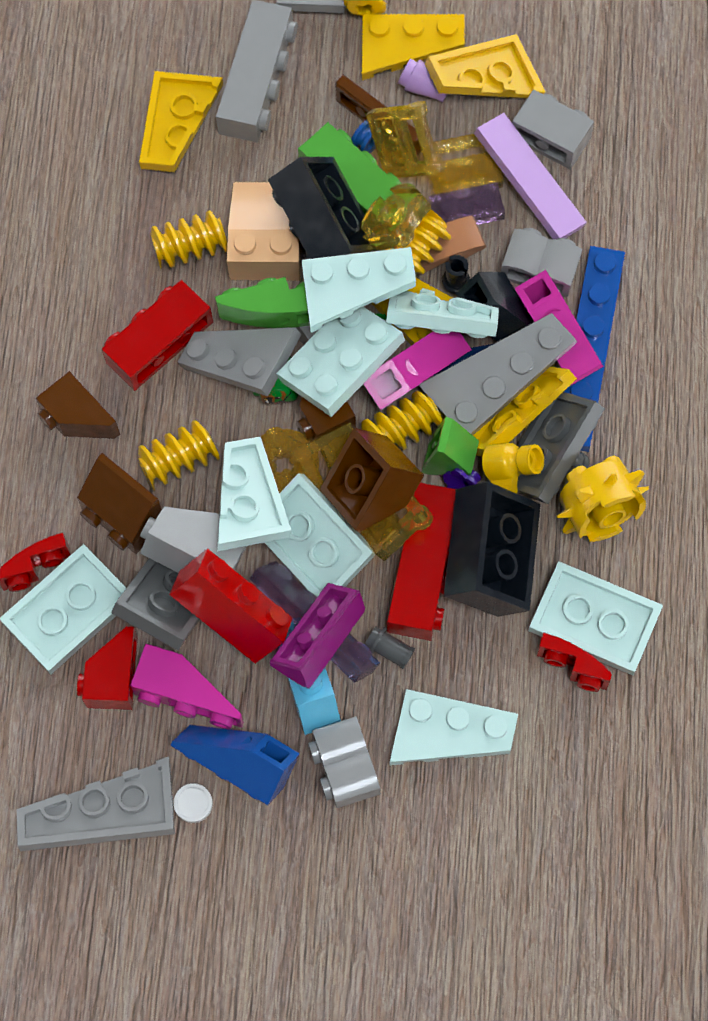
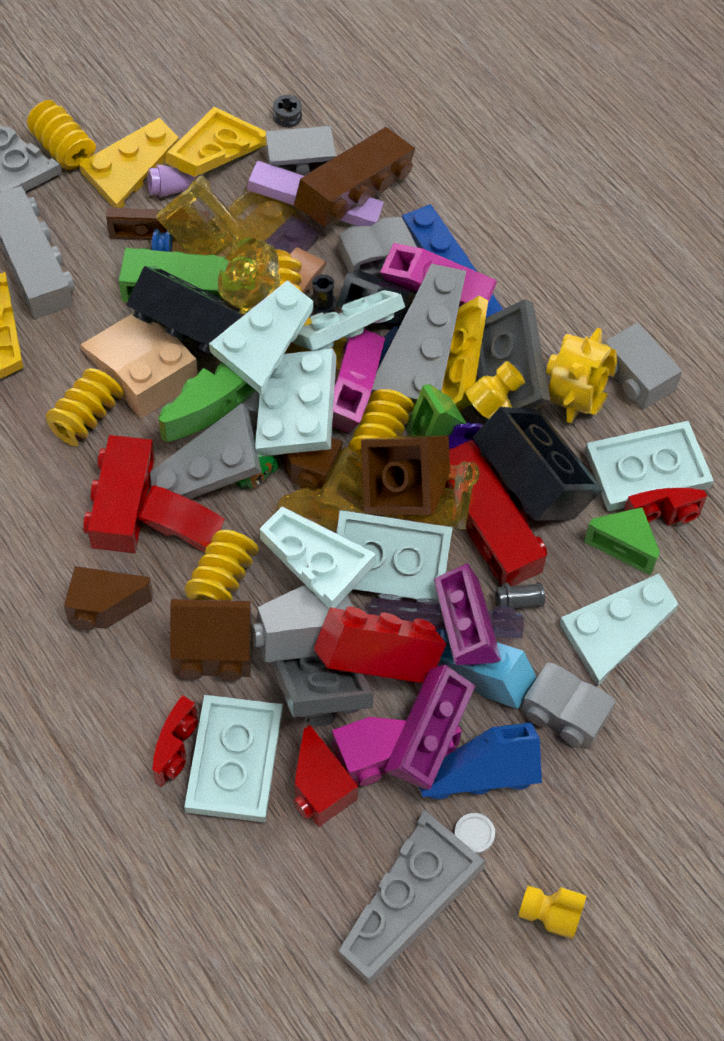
camera: 45 degrees left, 10 degrees down
none -> red slope [137,485,225,553]
none -> black bush [273,95,302,128]
none -> reddish brown brick [294,127,415,227]
none -> magenta slope [385,665,475,790]
none -> yellow piece [518,885,587,940]
none -> bright green slope [584,507,660,575]
none -> light grey brick [604,322,682,410]

